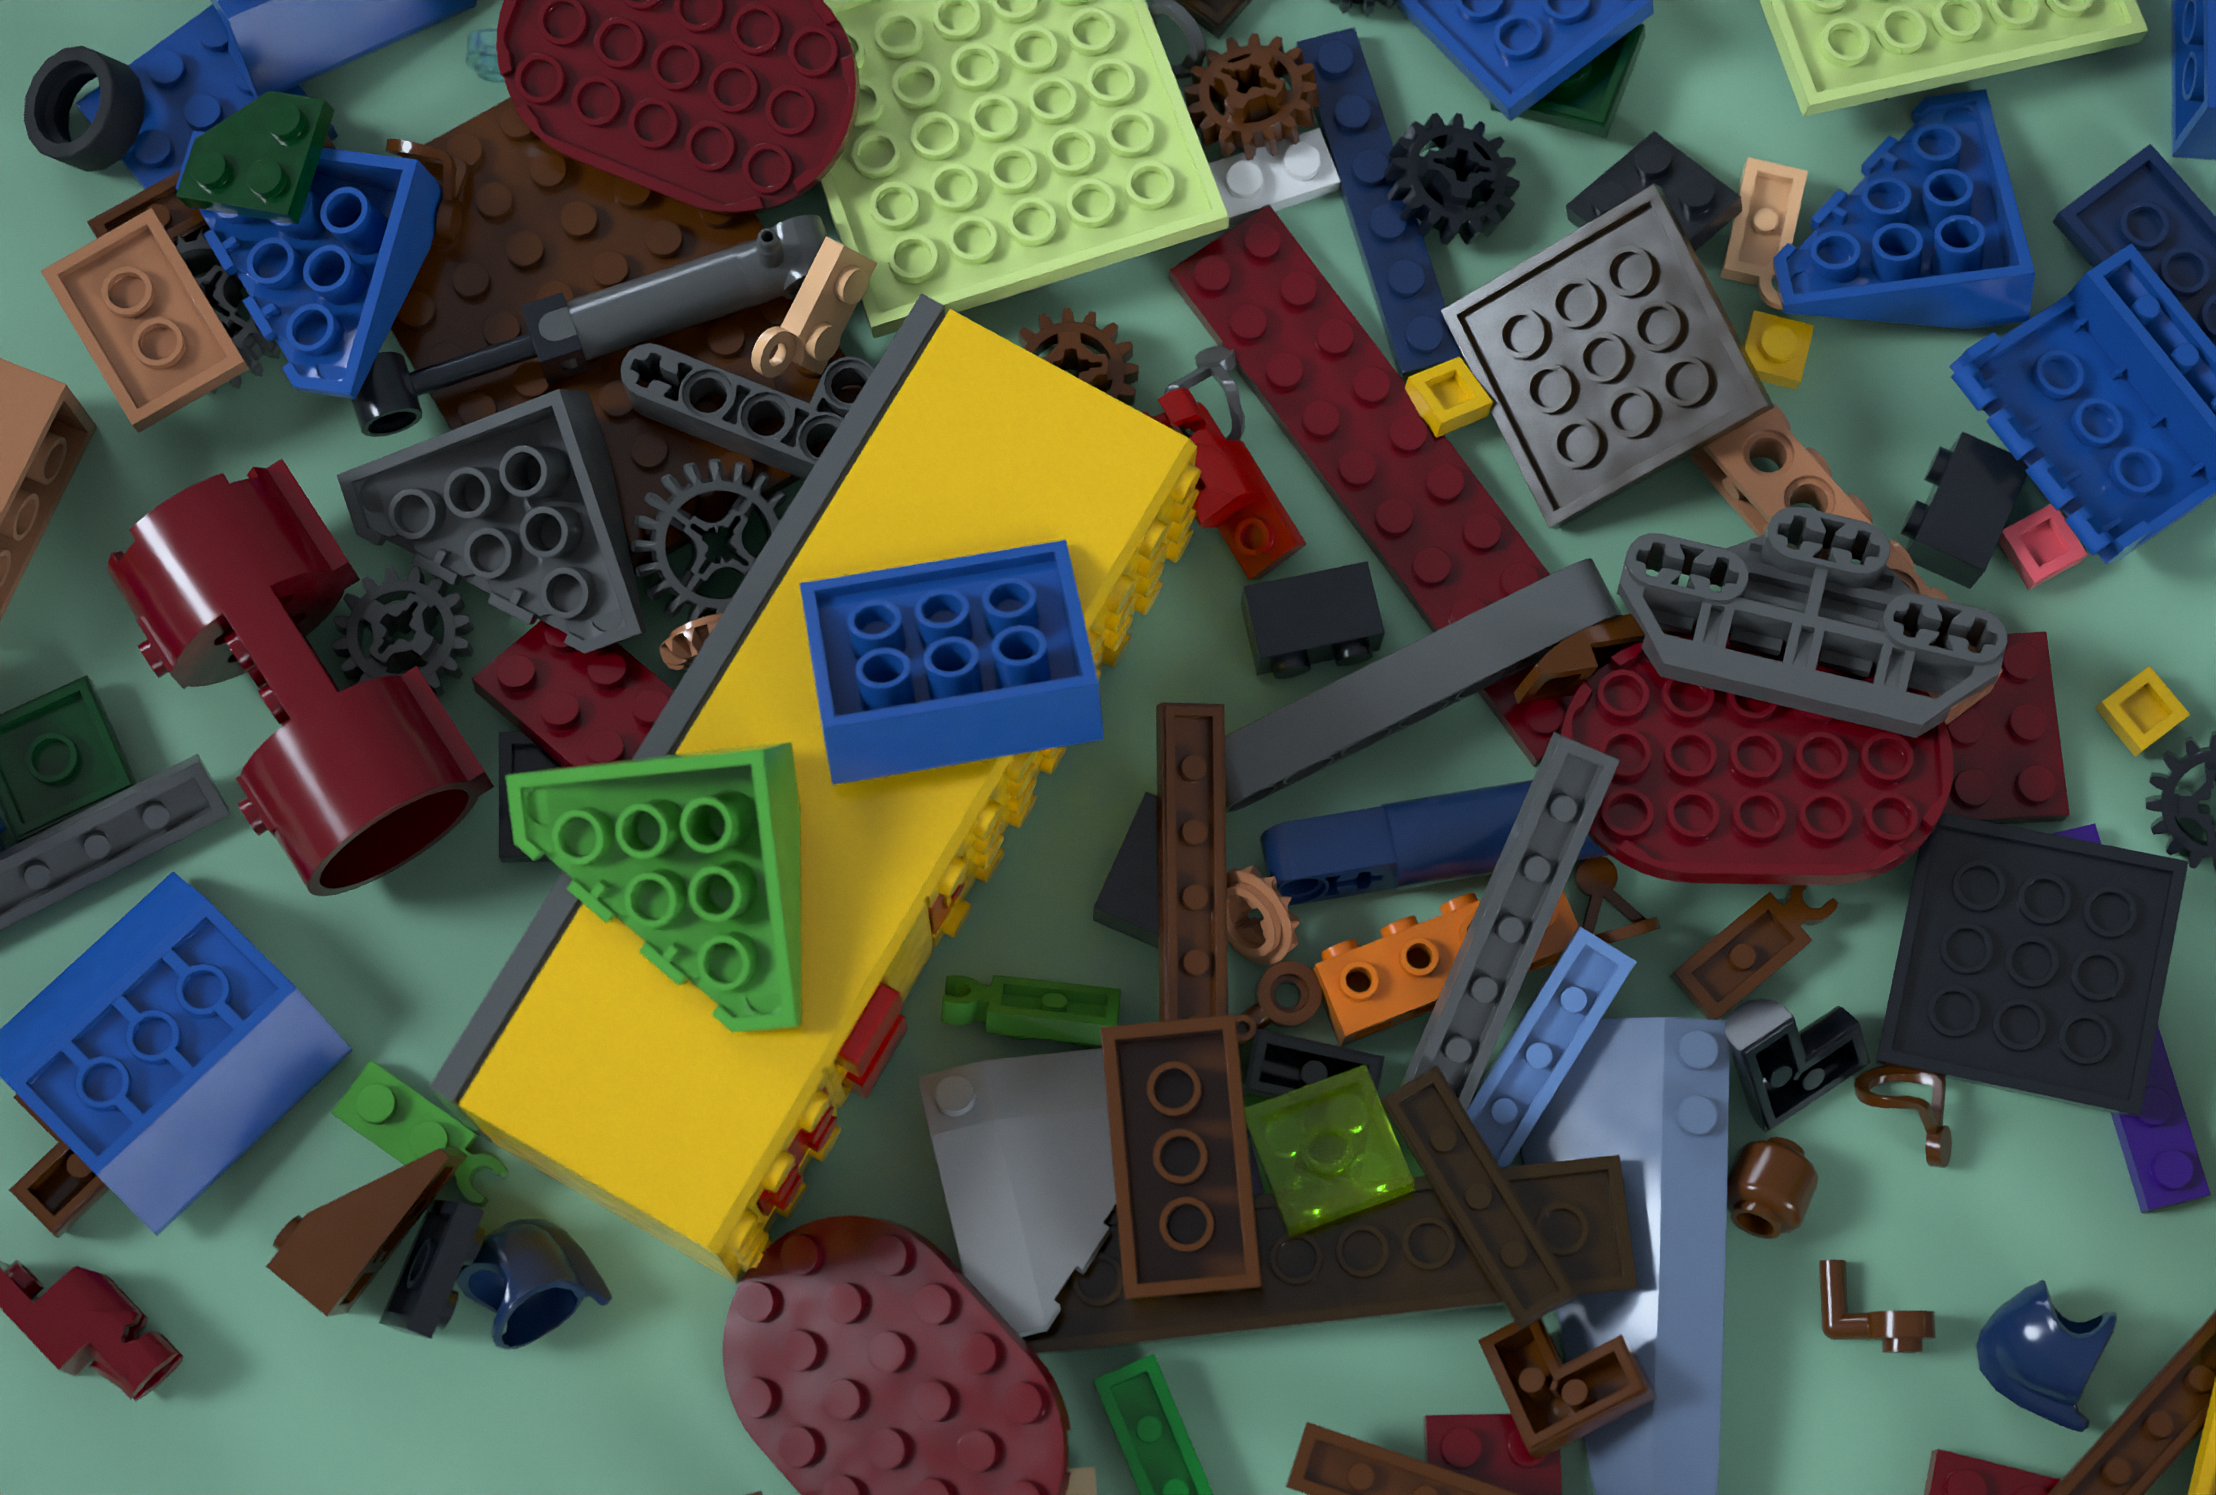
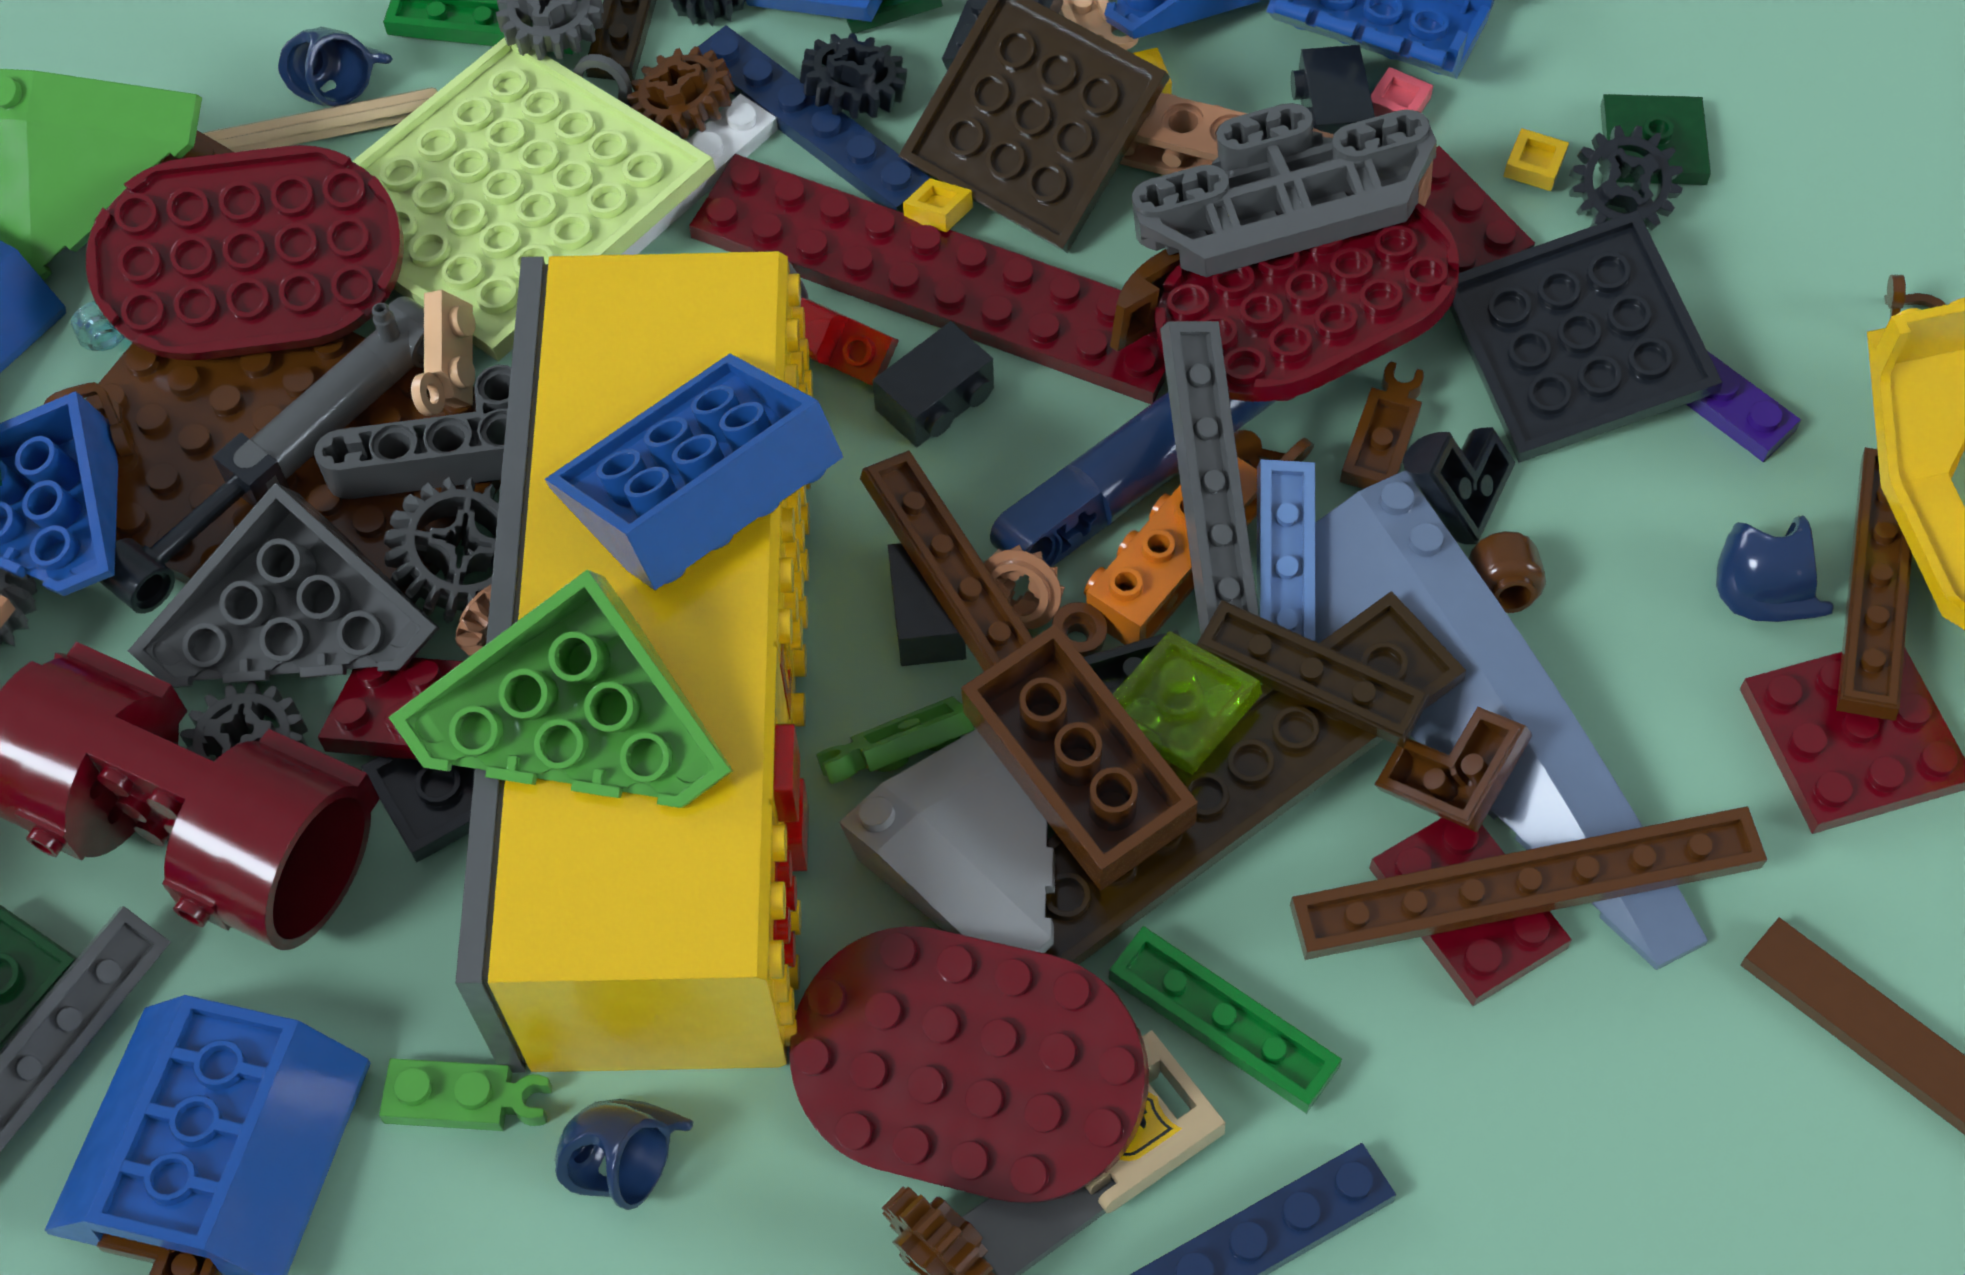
camera: 25 degrees left, 15 degrees down
reddish brown slope [266,1148,467,1316] -> none
black plate [379,1200,485,1339] -> none
dark grey beam [1225,558,1622,812] -> none
reddish brown plate [1819,1260,1936,1353] -> none
reddish brown piece [1854,1065,1952,1168] -> none

